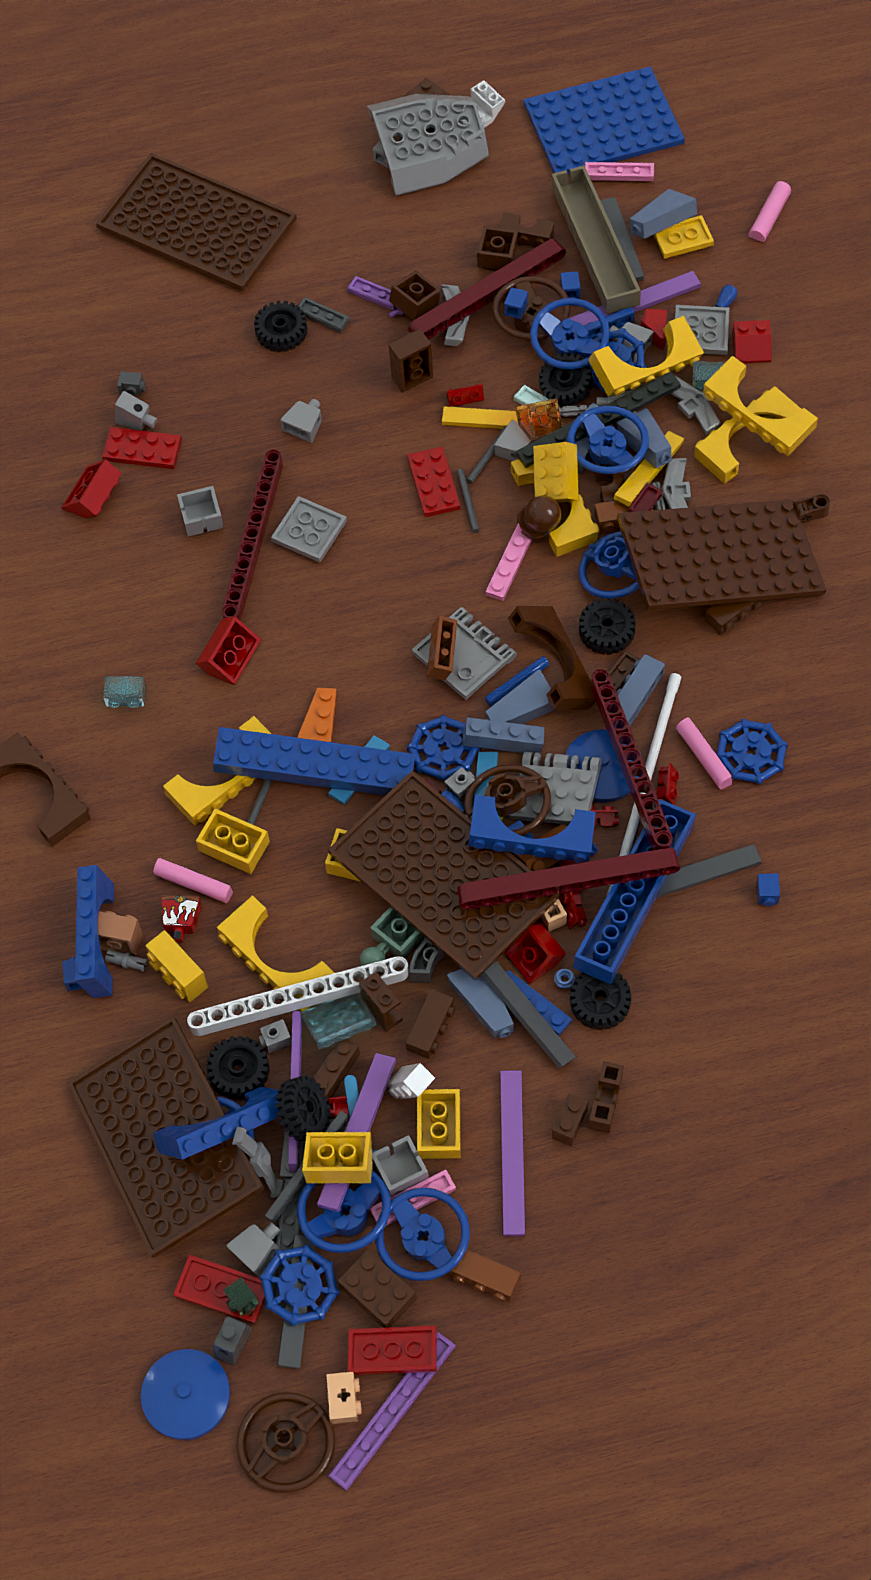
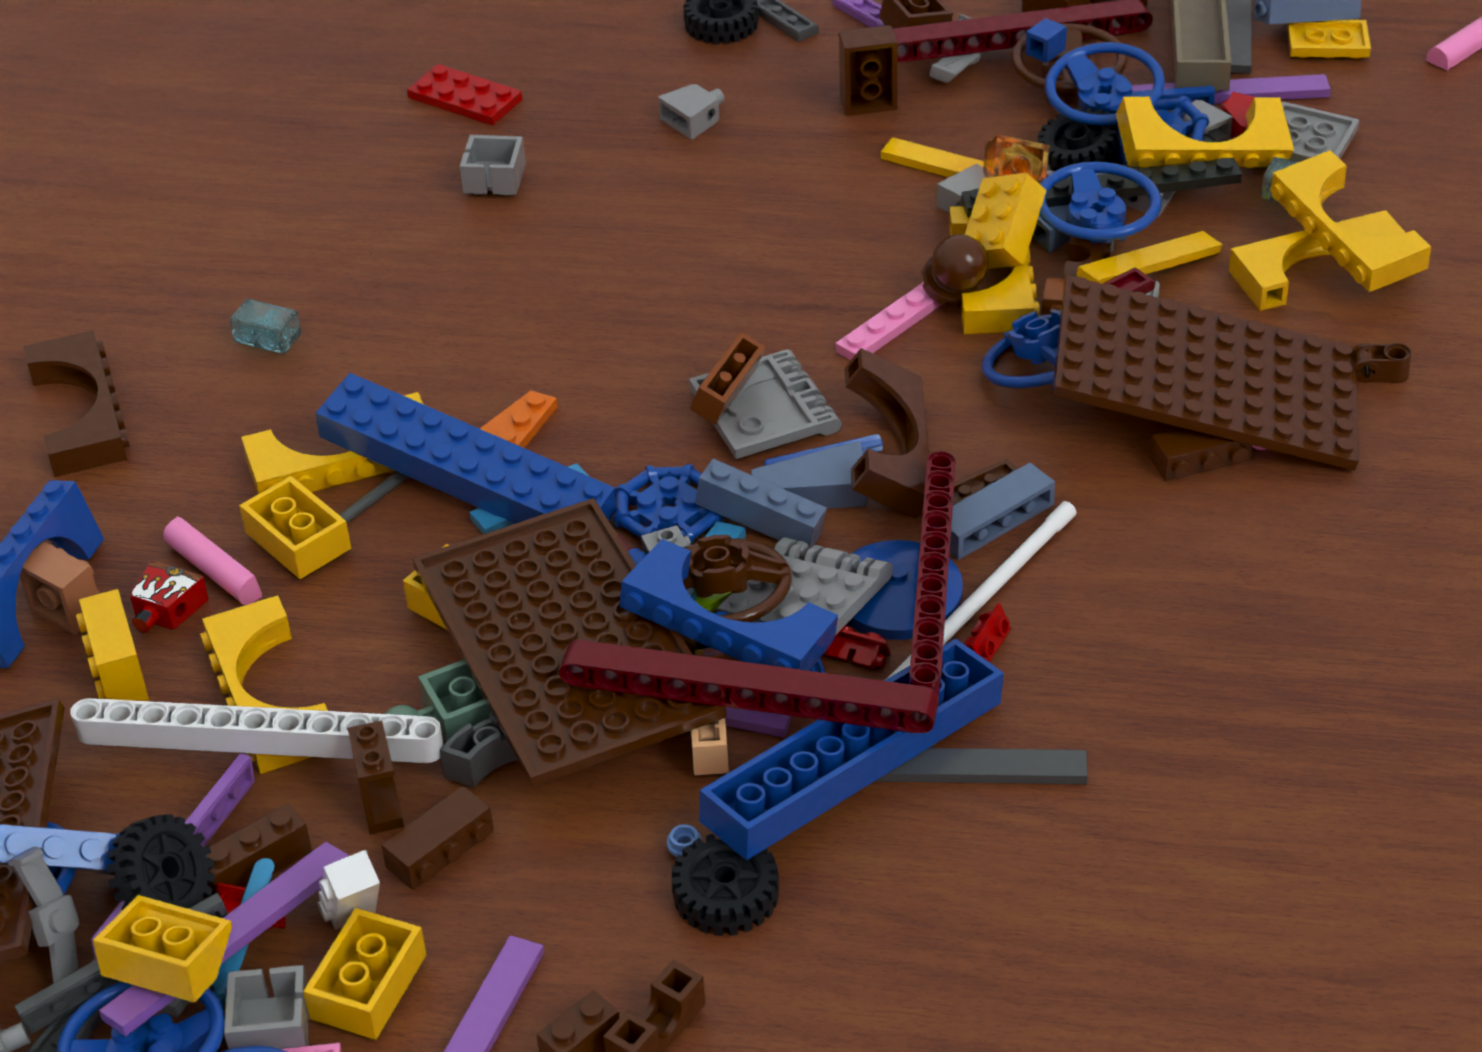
camera: 20 degrees right, 20 degrees down
red slope [61,459,121,519] -> none
light grey pin [105,949,148,972] -> none
light grey torso [115,391,157,431] -> none
dark grey brick [117,371,146,396] -> none
red slope [196,616,261,685] -> none
black wheel [207,1035,270,1100] -> none
dark red beam [222,449,283,621] -> none
light grey brick [259,1019,292,1053] -> none
light grey plate [271,496,347,563] -> none
clear light blue plate [301,993,377,1049] -> none
red plate [407,446,461,517] -> none
red hinge [446,383,484,407] -> none
sand blue slope [447,969,514,1039] -> none
dark grey bar [456,469,480,533] -> none
dark grey bar [466,427,506,484] -> none
dark grey tile [482,962,575,1069] -> none
red slope [505,924,566,984] -> none
blue plate [506,970,572,1036] -> none
blue brick [560,272,580,299] -> none
red hinge [560,890,587,930] -> none
black wheel [579,598,636,655] -> none
sand blue slope [617,408,672,468] -> none
light grey plate [662,458,691,509] -> none
light grey plate [670,376,721,436] -> none
bright pink brick [676,717,732,789] -> none
blue cone [715,285,738,307] -> none
blue plate [716,718,788,784] -> none
red slope [732,320,771,363] -> none
blue brick [756,874,780,906] -> none

